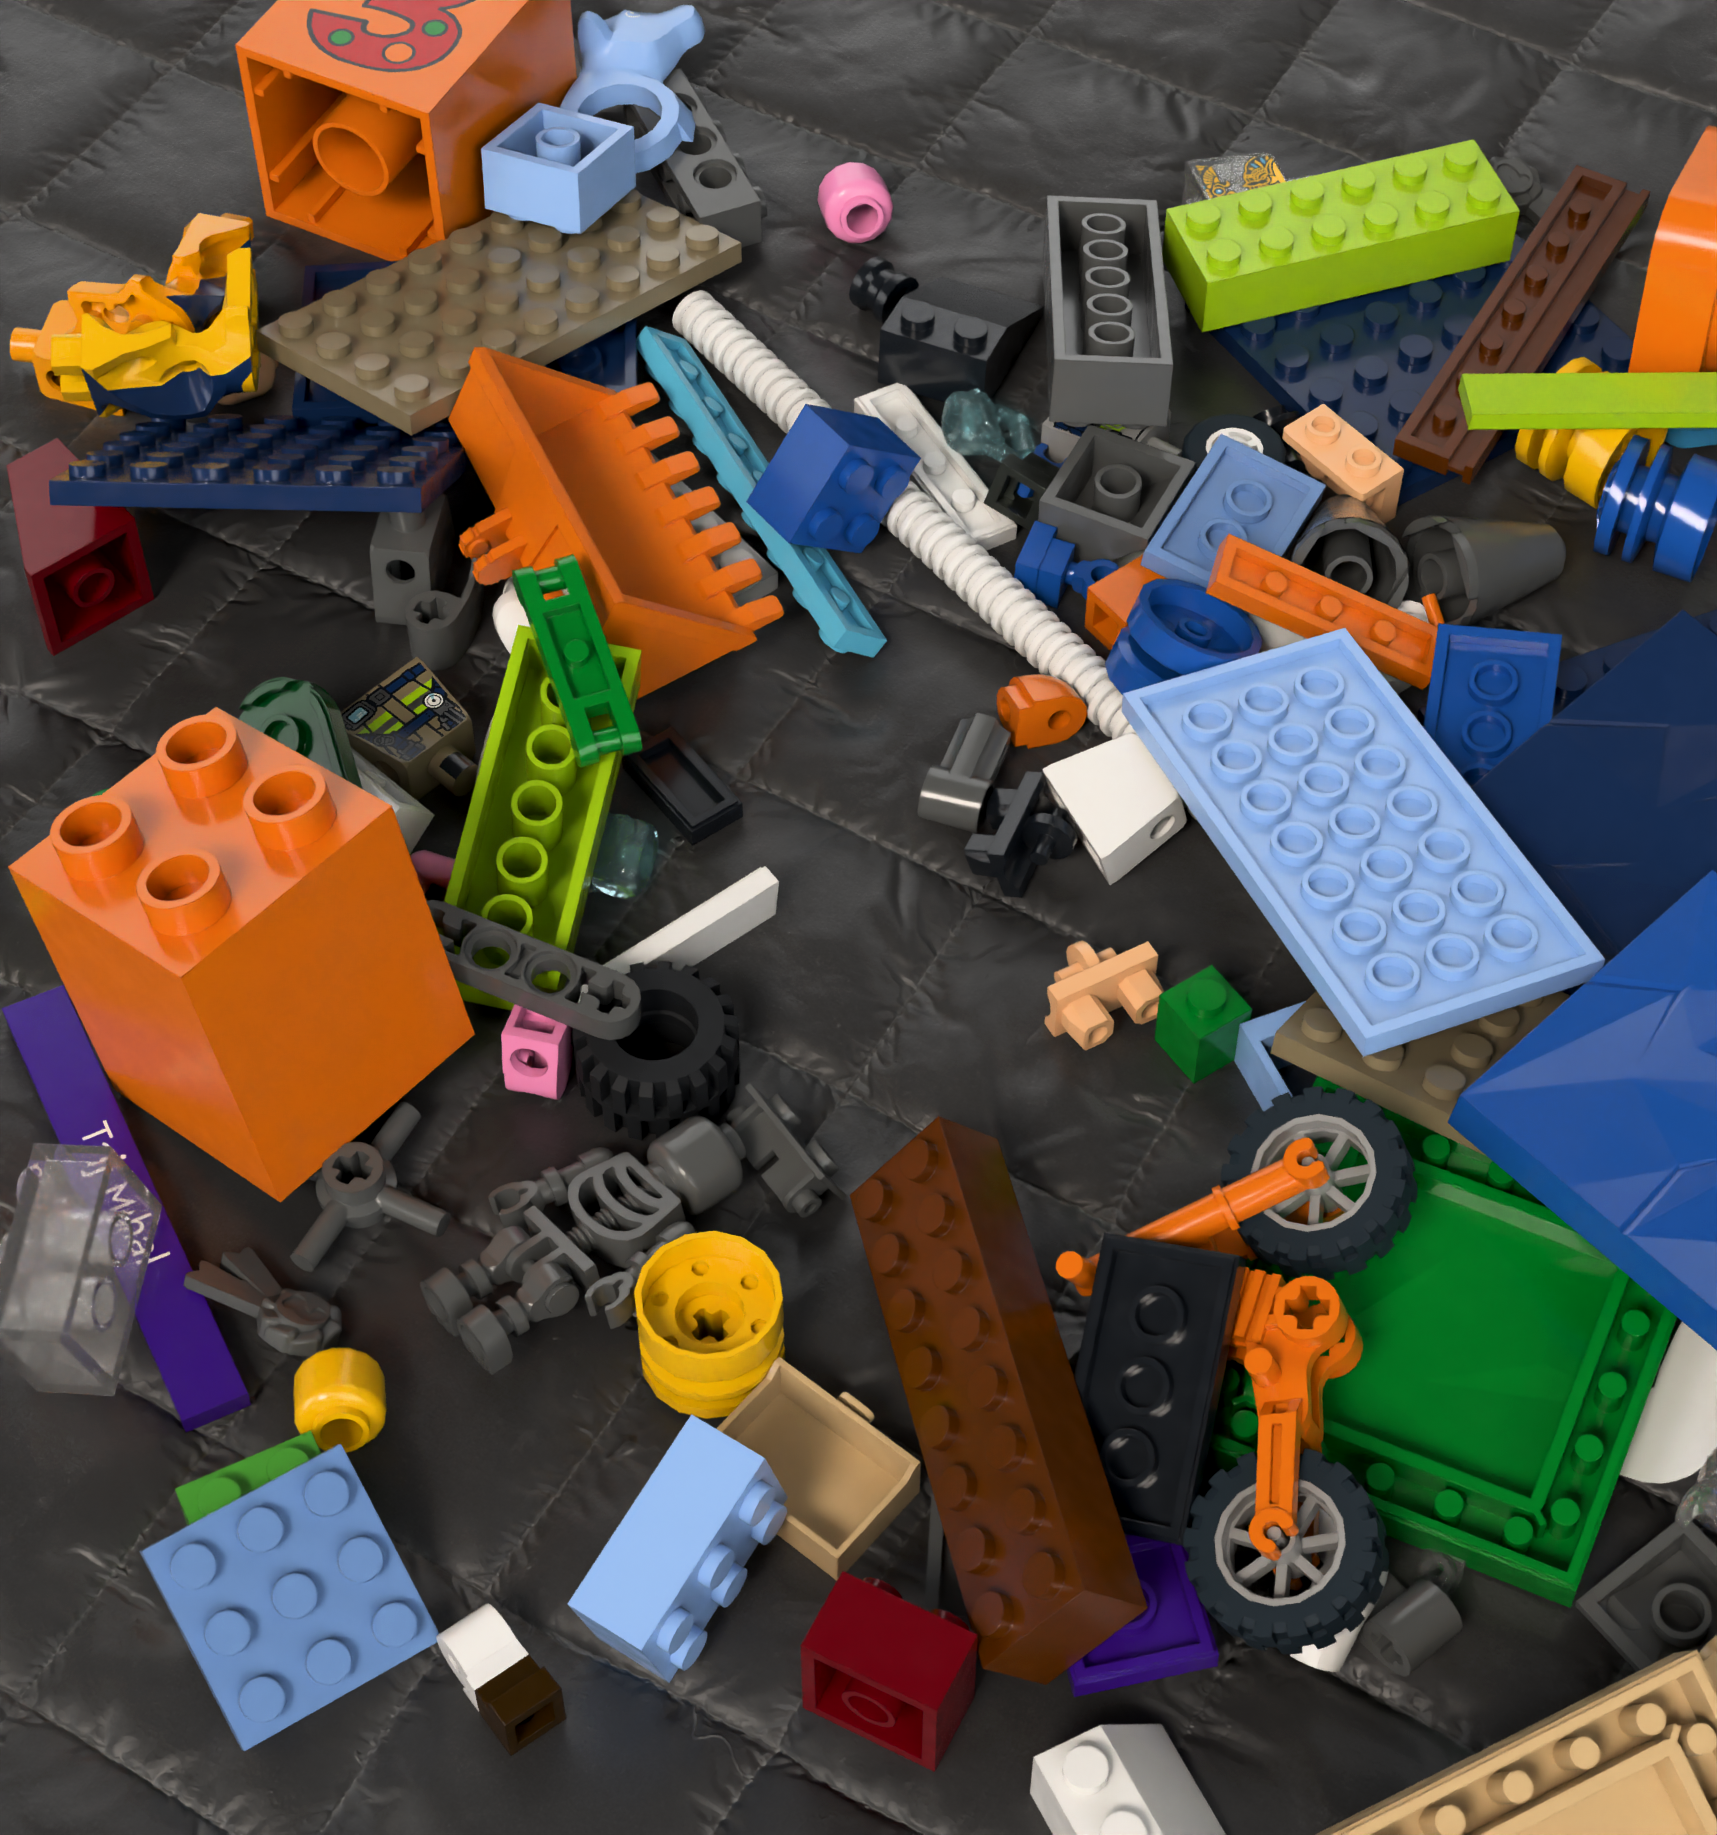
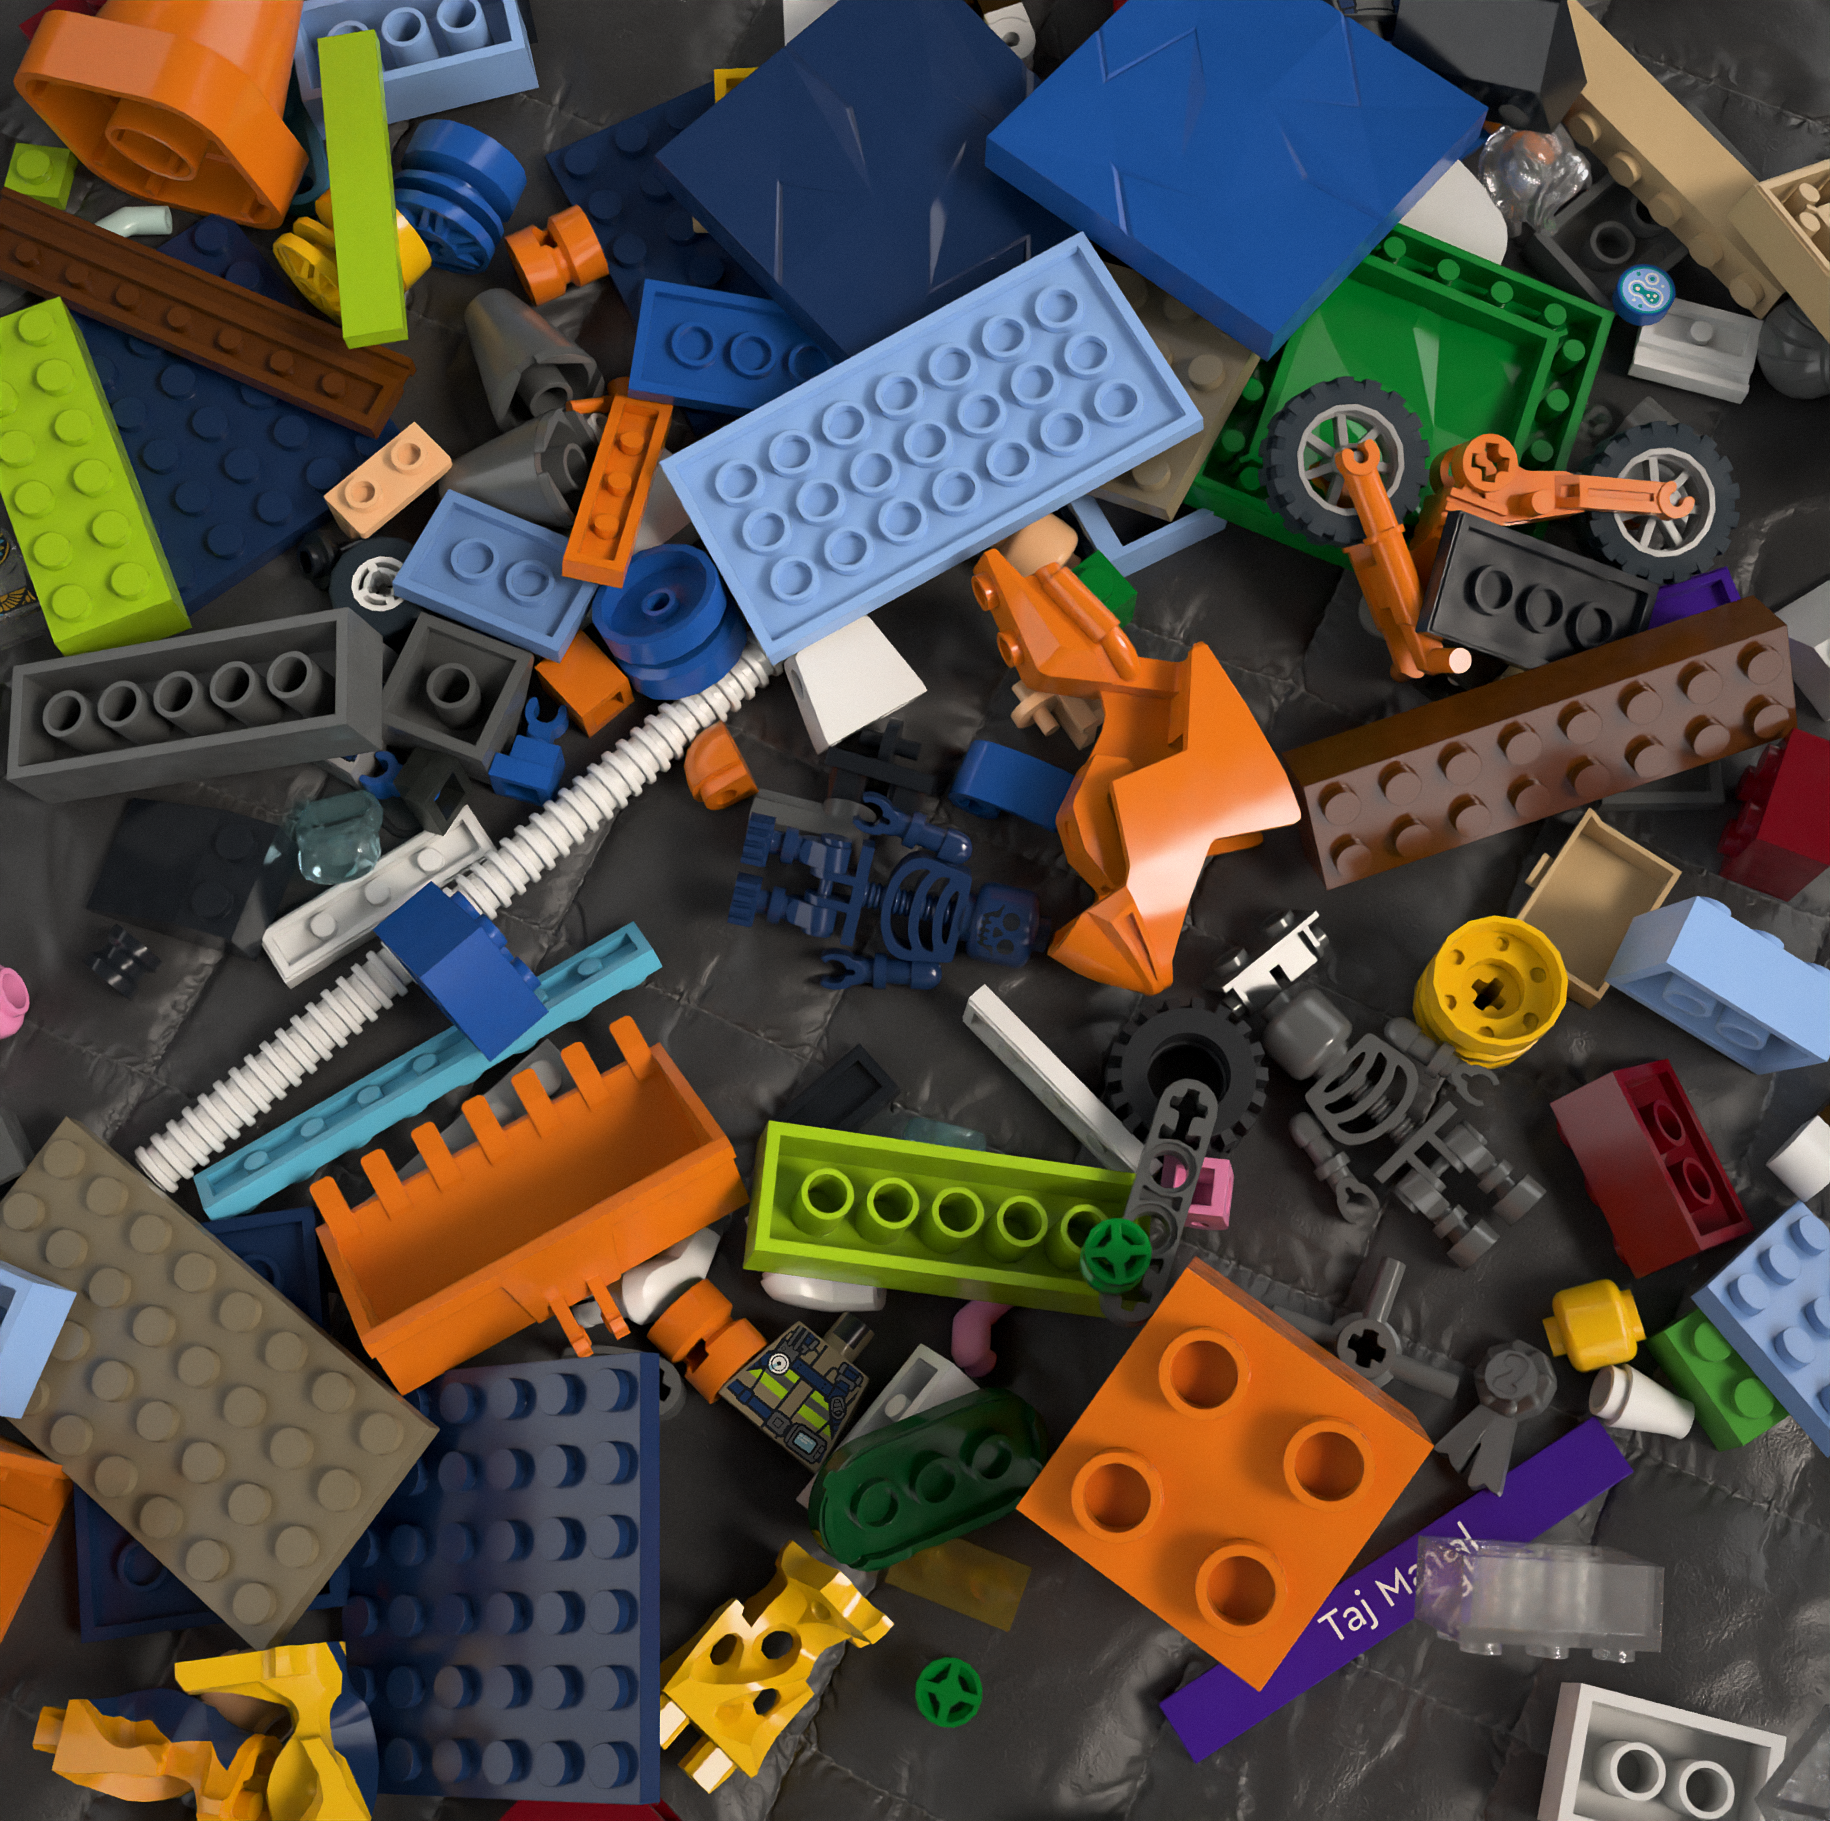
camera: 95 degrees left, 20 degrees up
green plate [512,554,643,768] -> none
none -> light aqua arm [94,206,173,237]
none -> orange wheel [504,204,609,308]
none -> orange wheel [647,1278,770,1404]
none -> yellow hips [660,1539,894,1794]
none -> dark blue piece [727,791,1051,990]
none -> blue panel [948,740,1075,833]
none -> orange piece [971,548,1301,997]
none -> light nougat head [990,513,1082,577]
none -> green wheel [1079,1218,1152,1296]
none -> dark red slope [1550,1058,1755,1280]
none -> white cone [1589,1364,1695,1439]
none -> tile [1612,264,1676,326]
none -> white plate [1627,298,1764,404]

